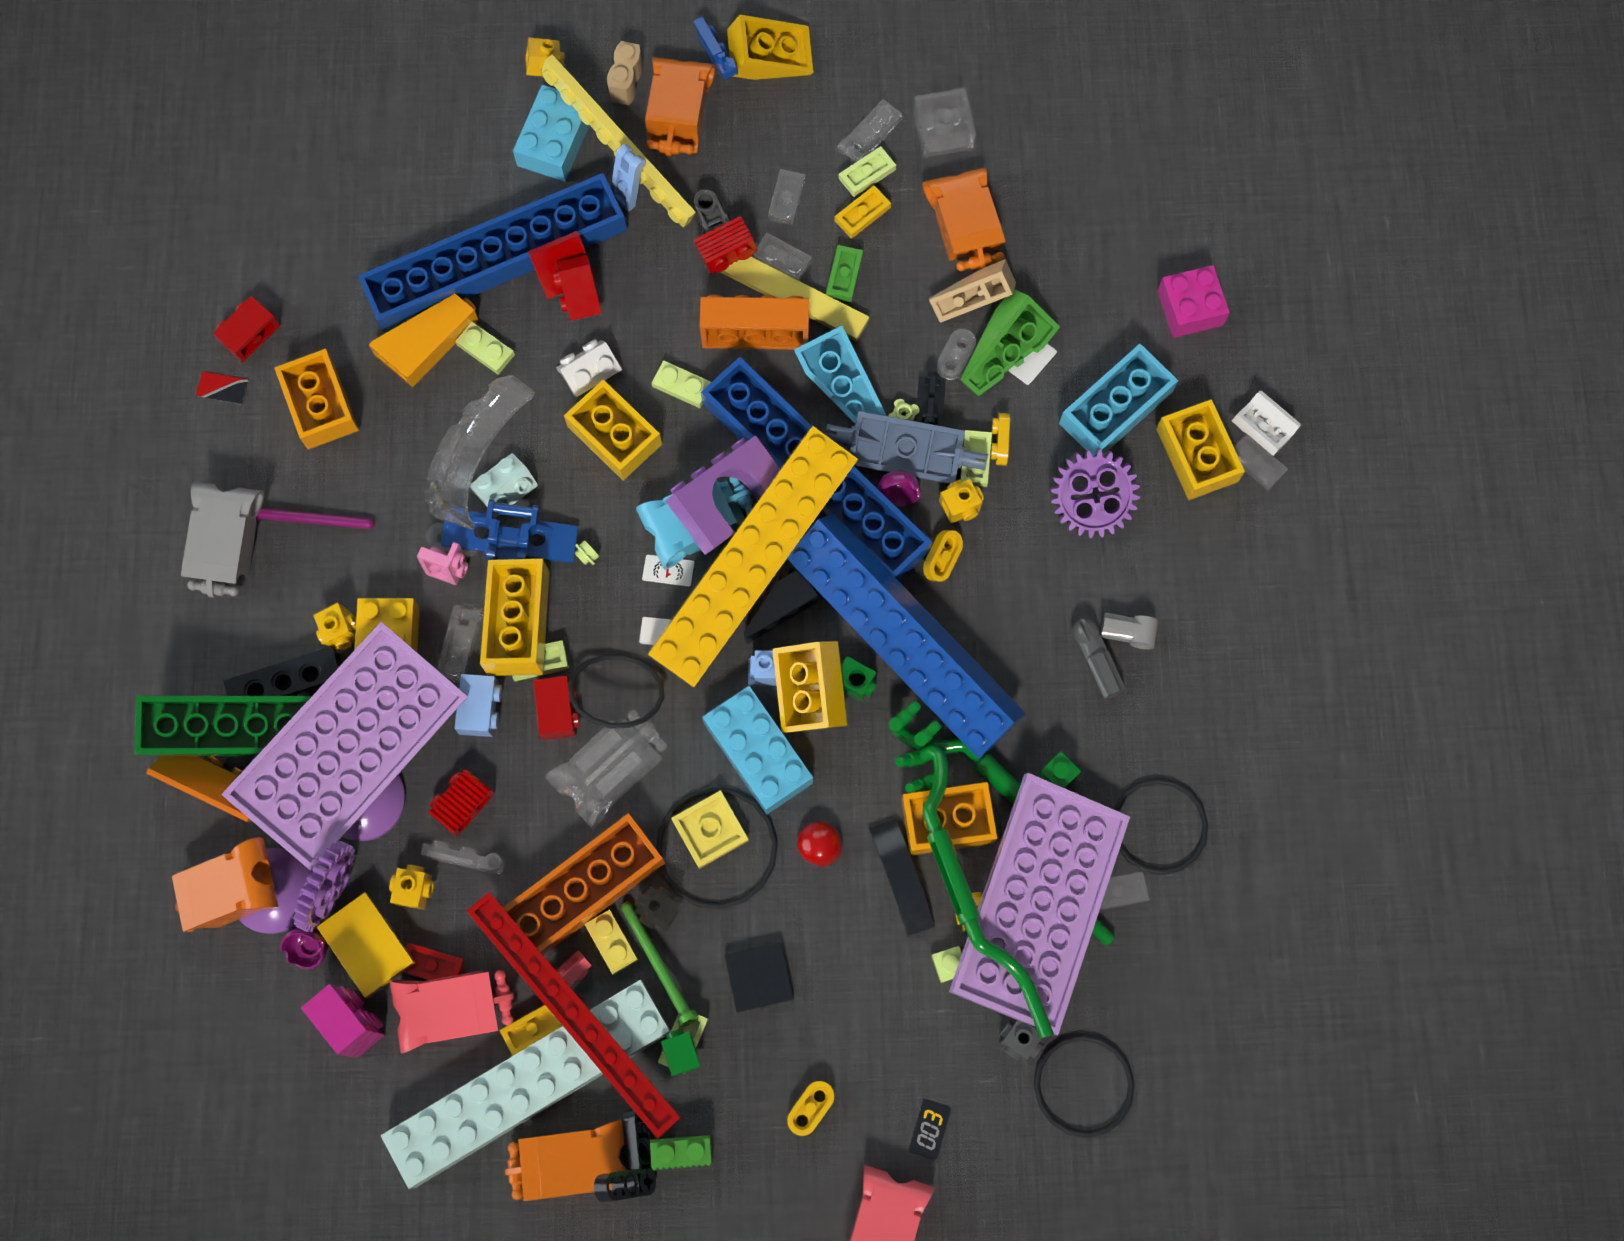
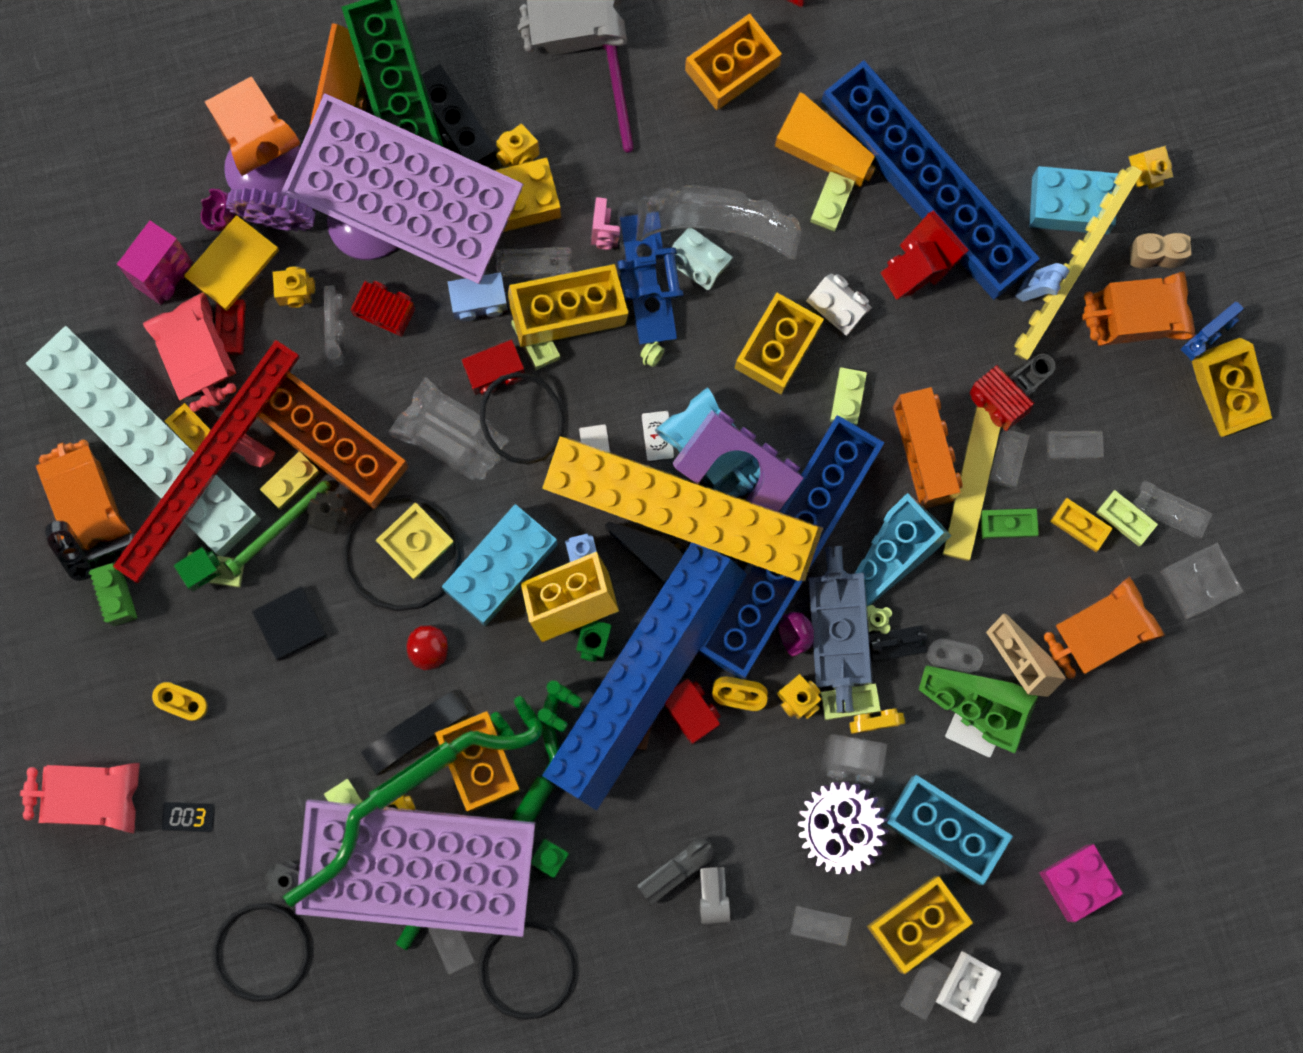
camera: 70 degrees right, 5 degrees up
none -> red brick [664,678,721,745]
none -> clear plate [790,906,852,946]
none -> clear brick [821,734,887,784]

